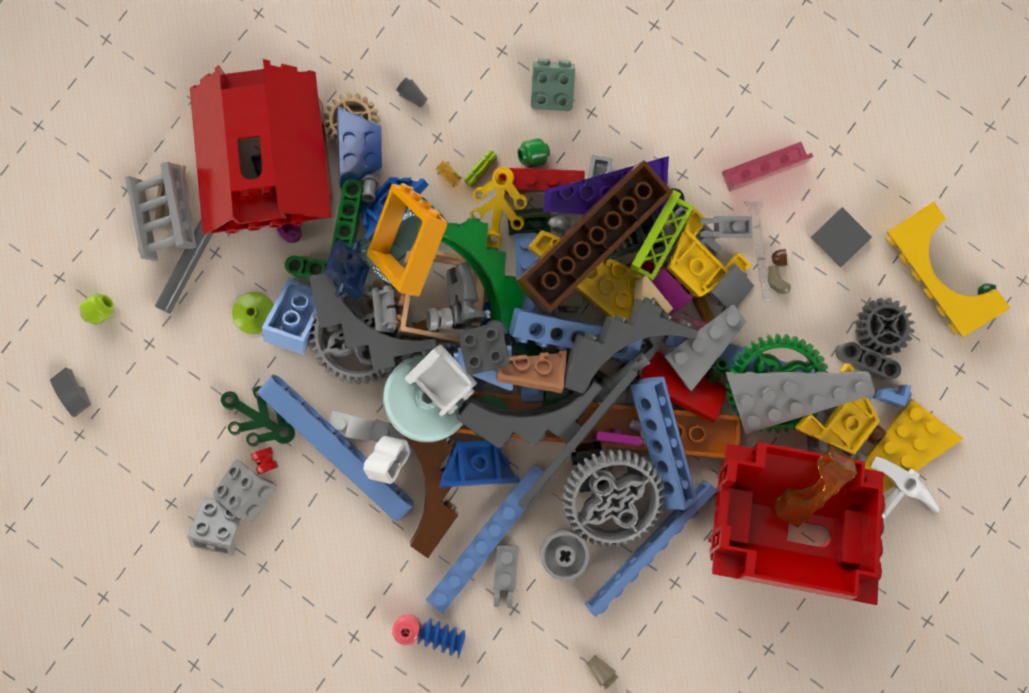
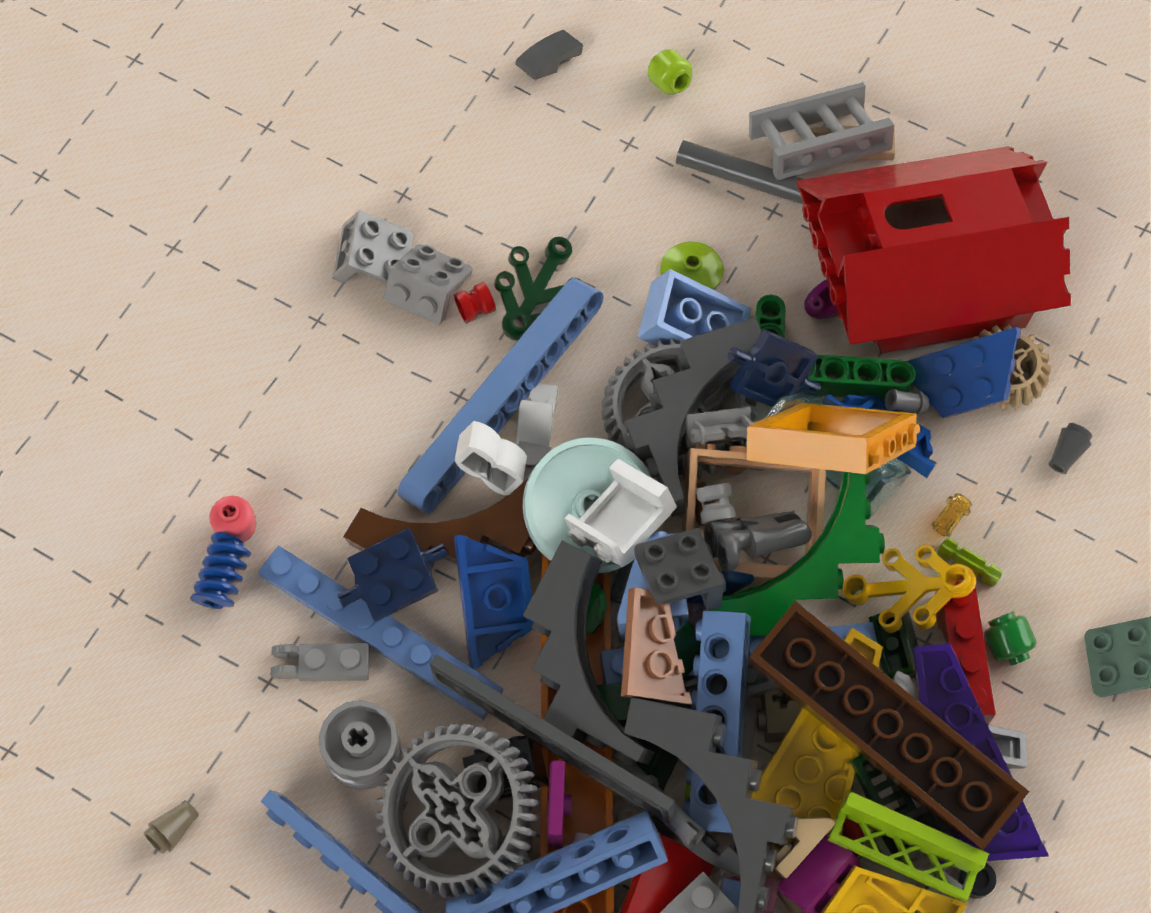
camera: 85 degrees right, 20 degrees down
none -> dark blue plate [337,528,449,622]

